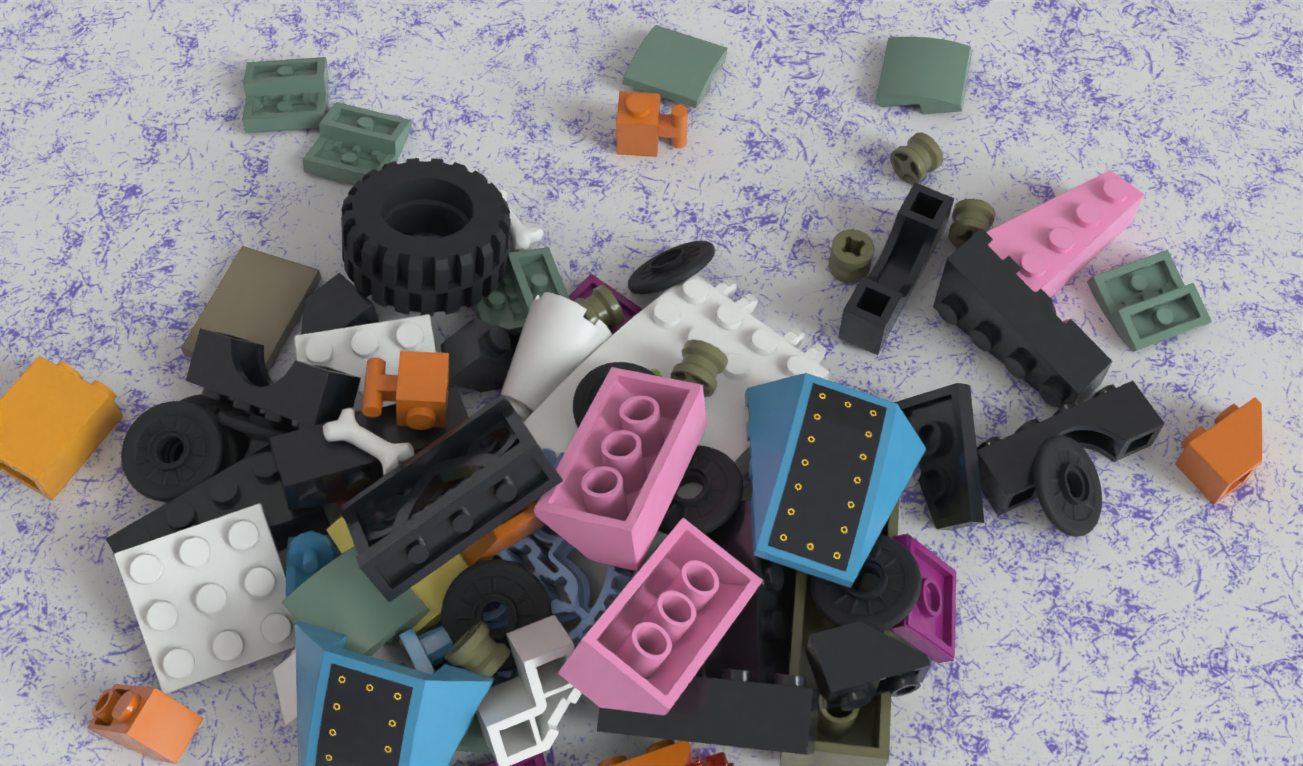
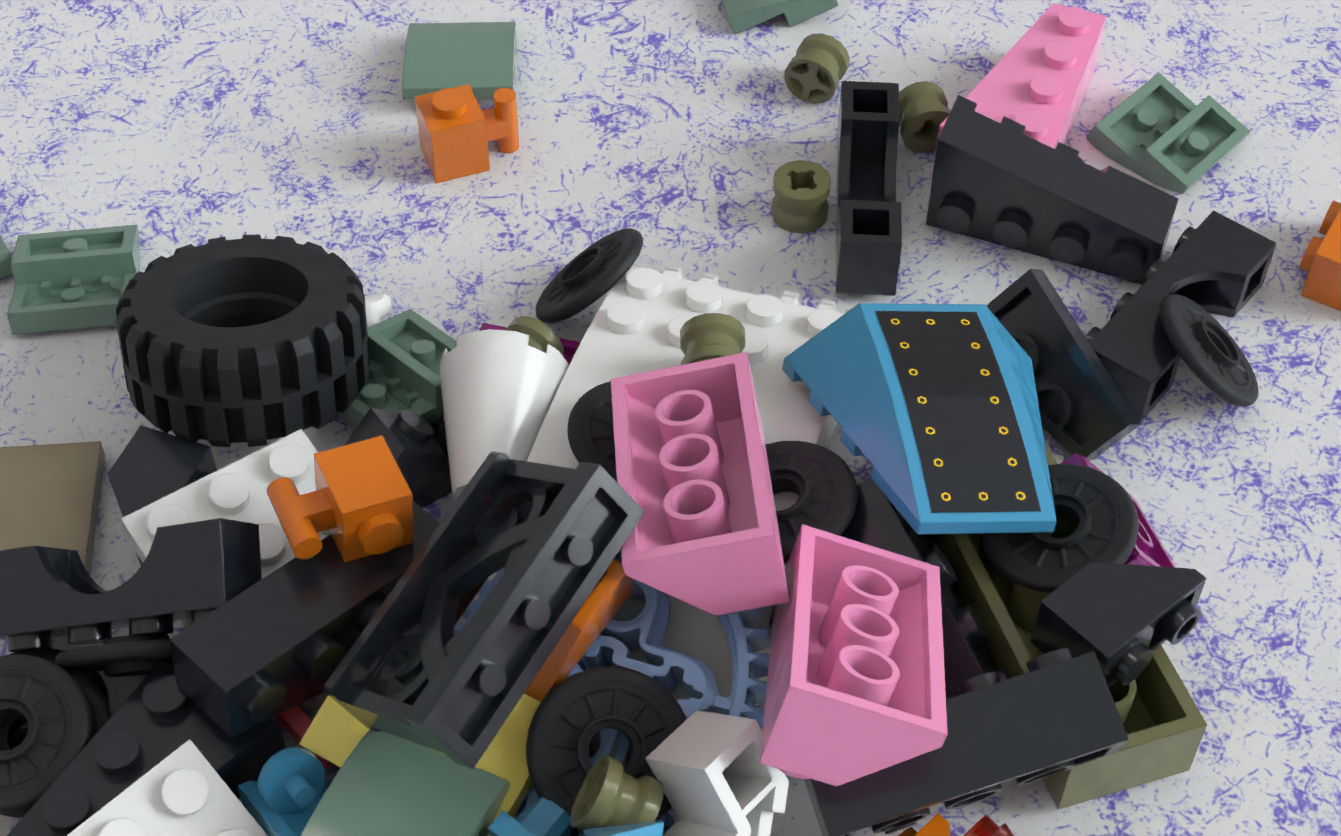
camera: 25 degrees left, 10 degrees down
white piece [323,408,414,476] -> none

